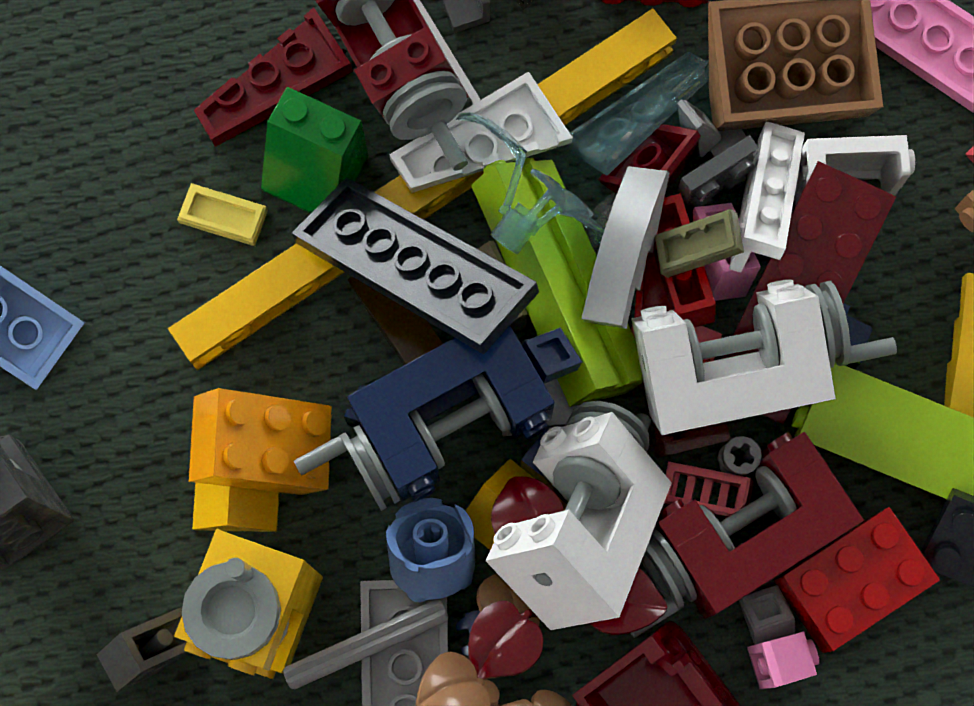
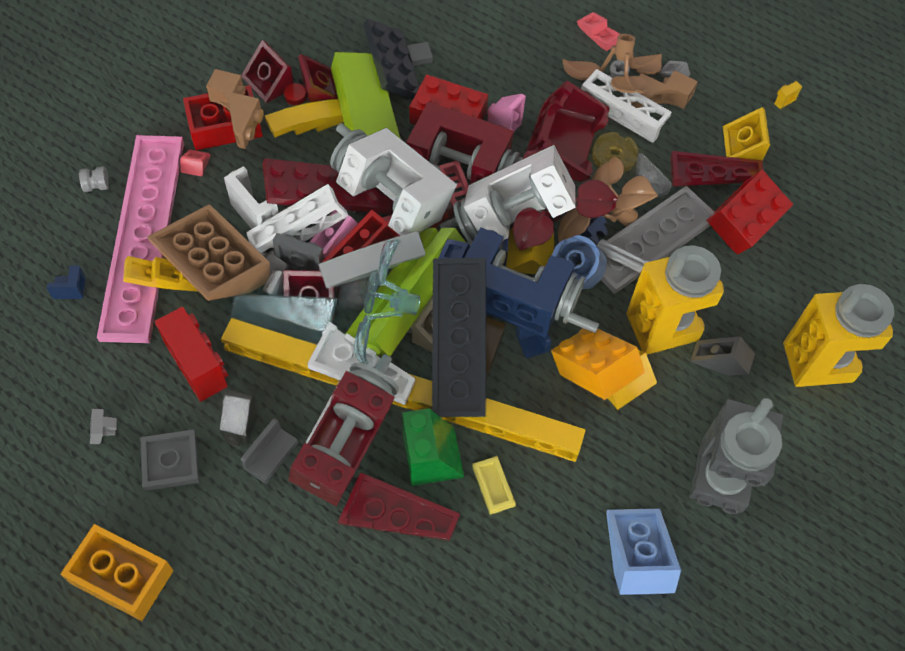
camera: 130 degrees left, 15 degrees down
olive plate [655,209,744,278] -> none

